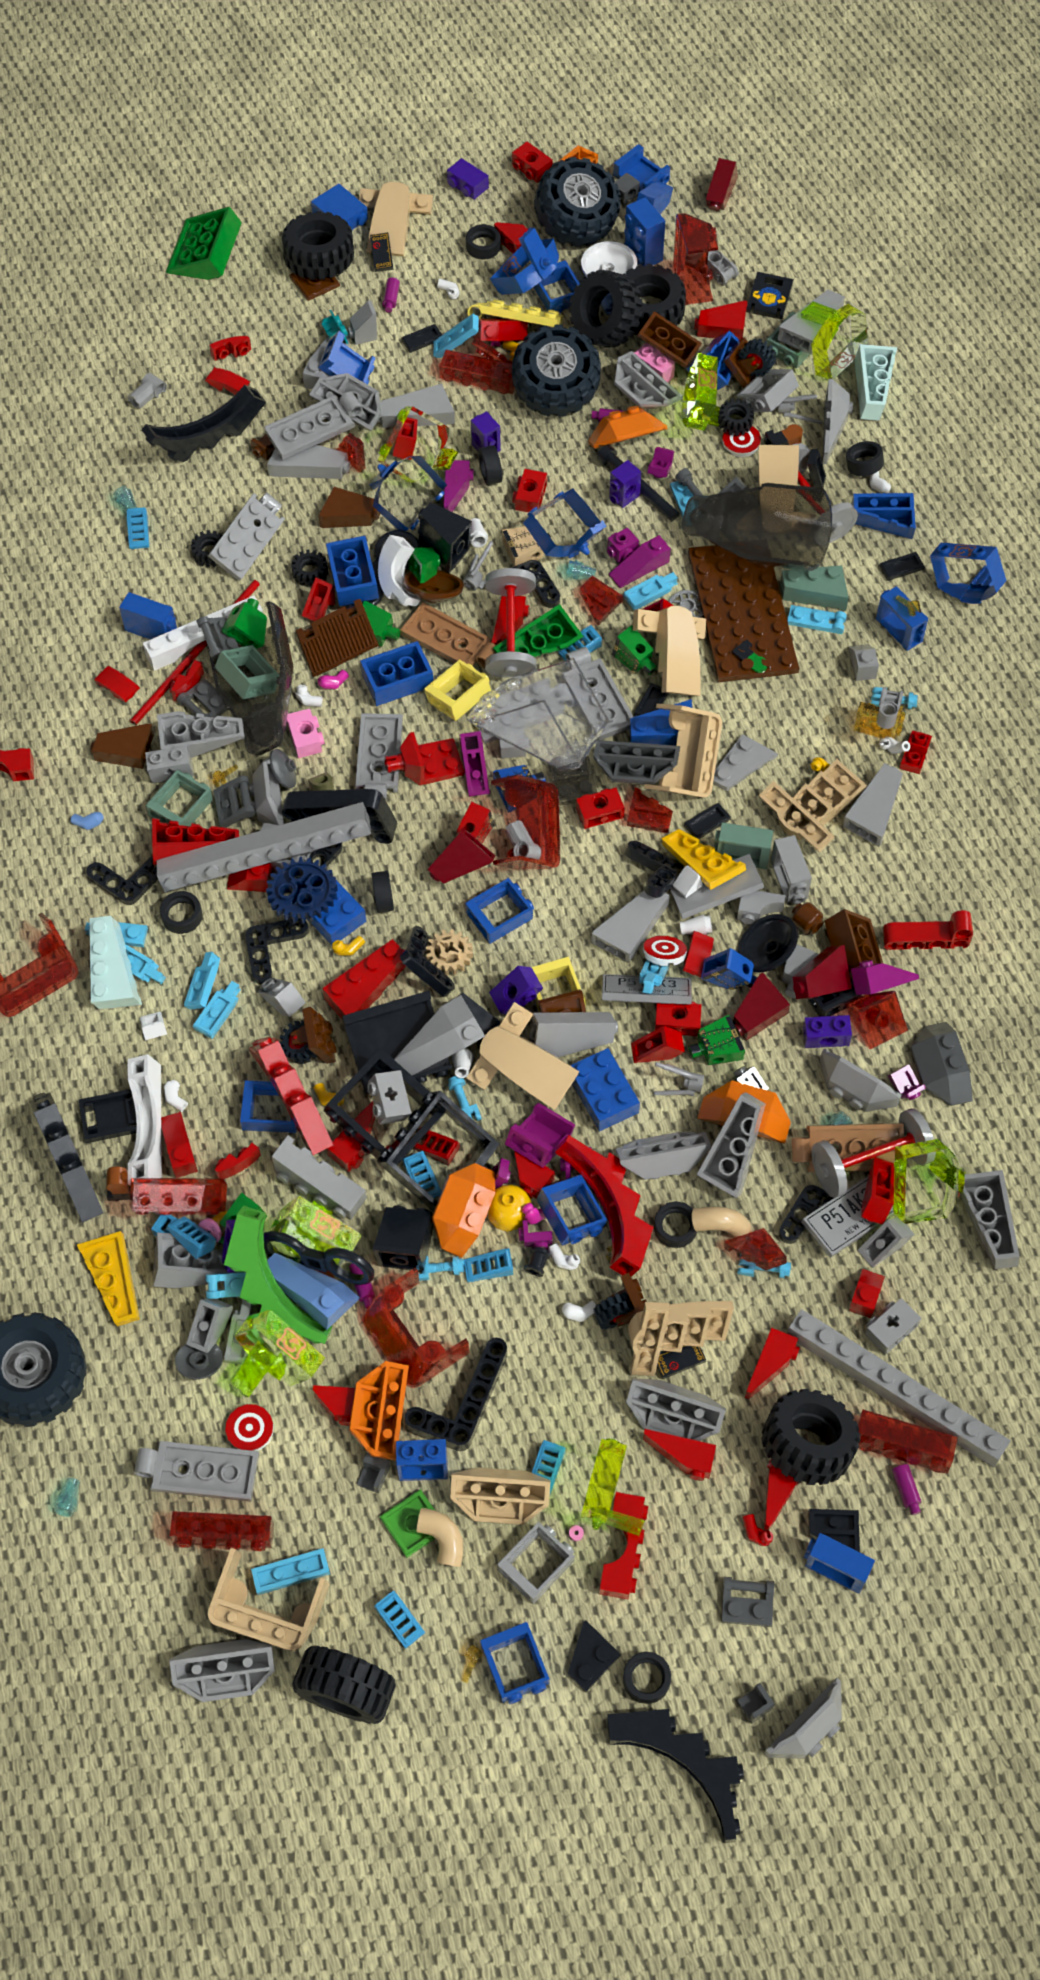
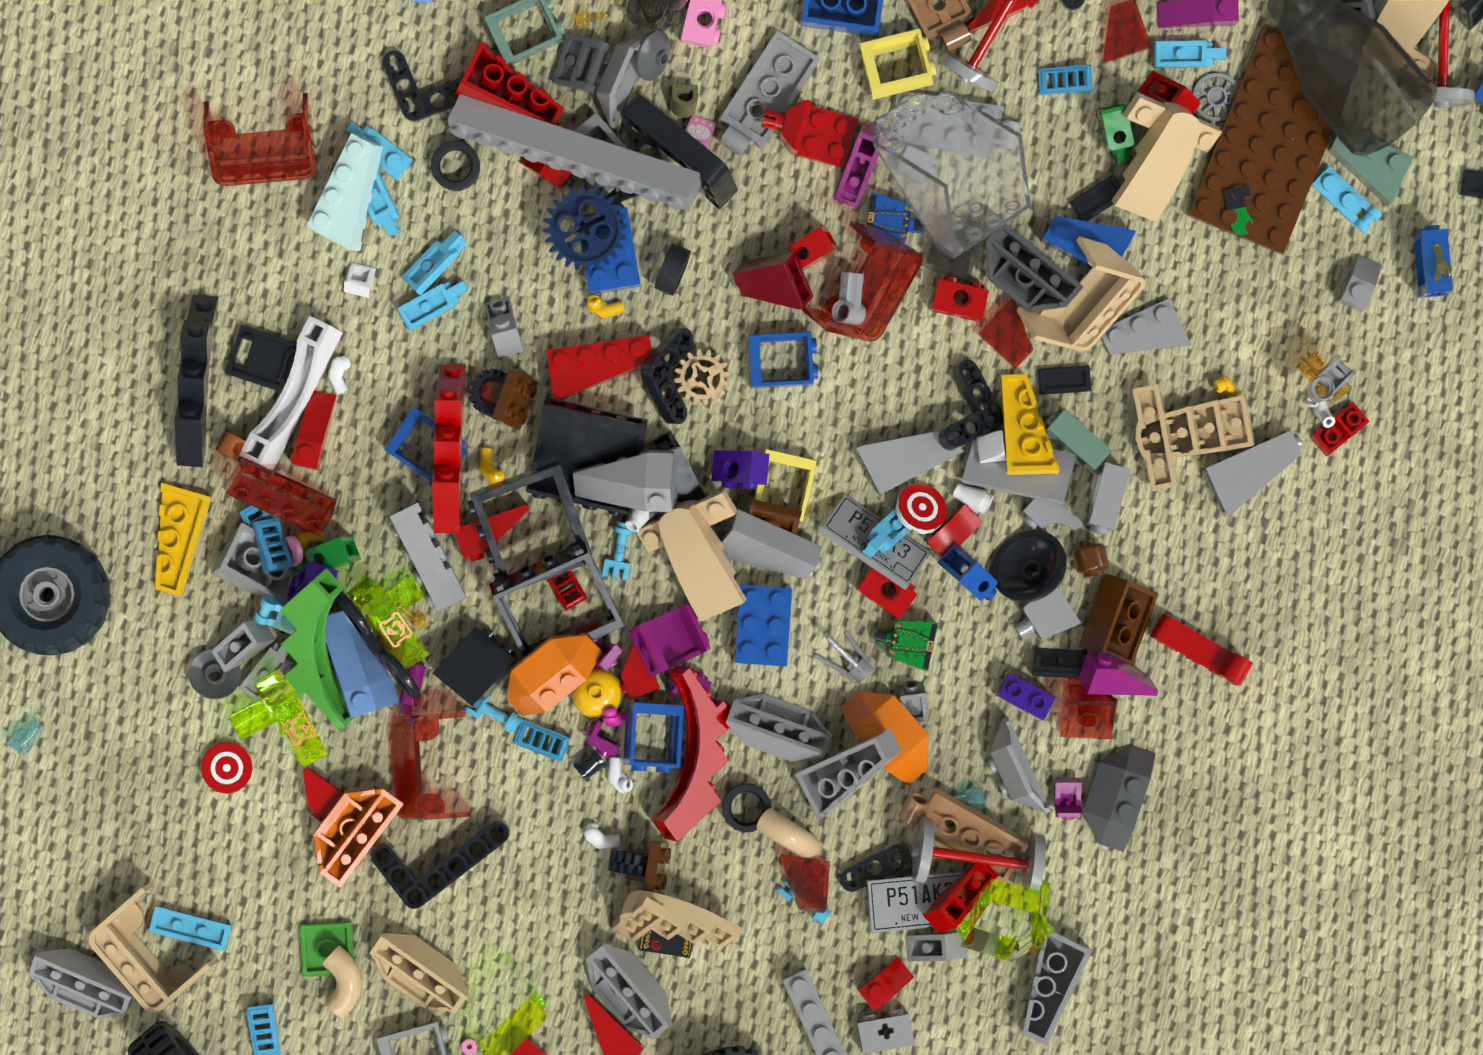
camera: 25 degrees right, 25 degrees up
light grey hinge [134,1441,259,1502] -> none
clear red brick [170,1511,274,1551] -> none
red slope [214,1142,261,1180] -> none
black beam [245,918,308,985] -> none
dark grey panel [357,1452,390,1494] -> none
light grey brick [367,1070,412,1124] -> none
blue window [396,1439,448,1481] -> none
dark azure slope [403,1151,442,1204] -> none
green wedge [493,604,583,657] -> none
dark azure slope [532,1440,566,1495] -> none
light grey hinge [562,647,633,740] -> none
red slope [631,1026,685,1063] -> none
dark red slope [733,973,790,1041] -> none
red slope [745,1328,800,1399] -> none
dark red slope [792,945,852,999] -> none
medium azure hinge [870,687,918,709] -> none

